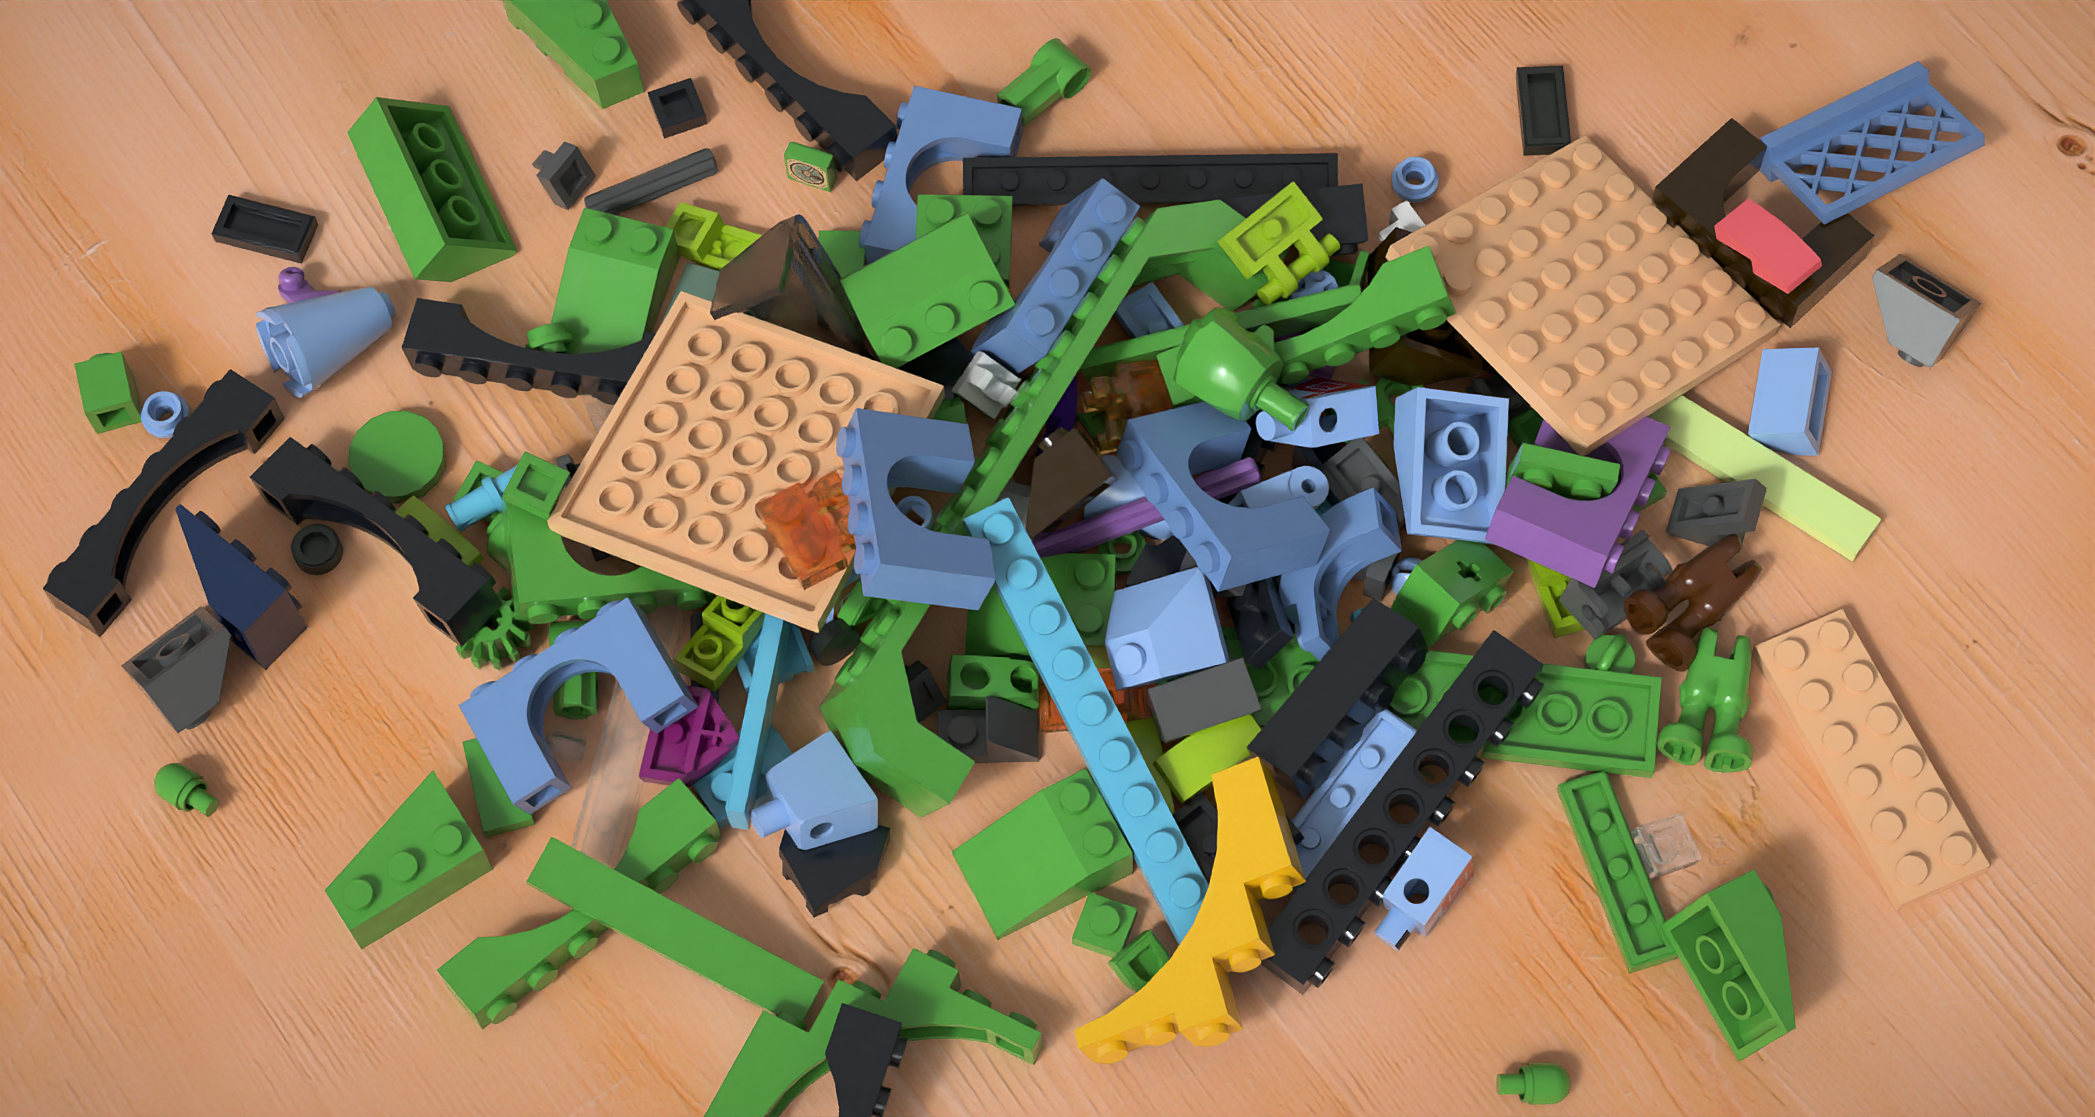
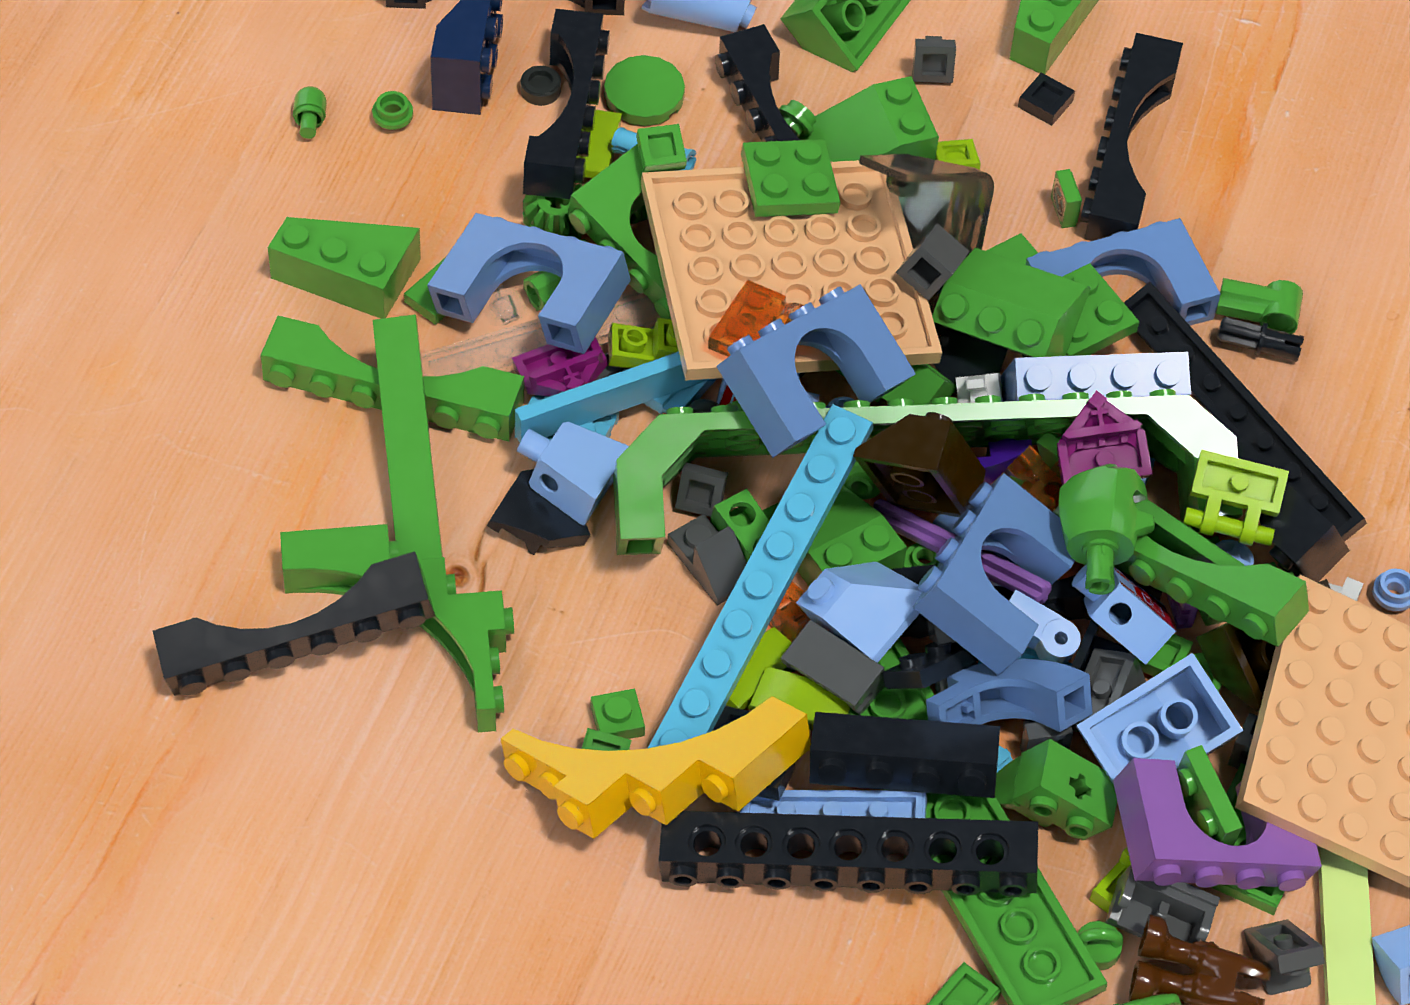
camera: 50 degrees right, 10 degrees down
dark grey slope [121,606,231,733] -> none
dark grey axle [584,148,718,215] -> none
bright green slope [952,769,1133,940] -> none
light blue torso [1374,827,1474,951] -> none
none -> bright green plate [372,91,413,130]
none -> bright green plate [741,139,840,217]
none -> dark grey brick [896,223,970,300]
none -> magenta slope [1056,390,1152,486]
none -> black axle [1217,317,1304,362]

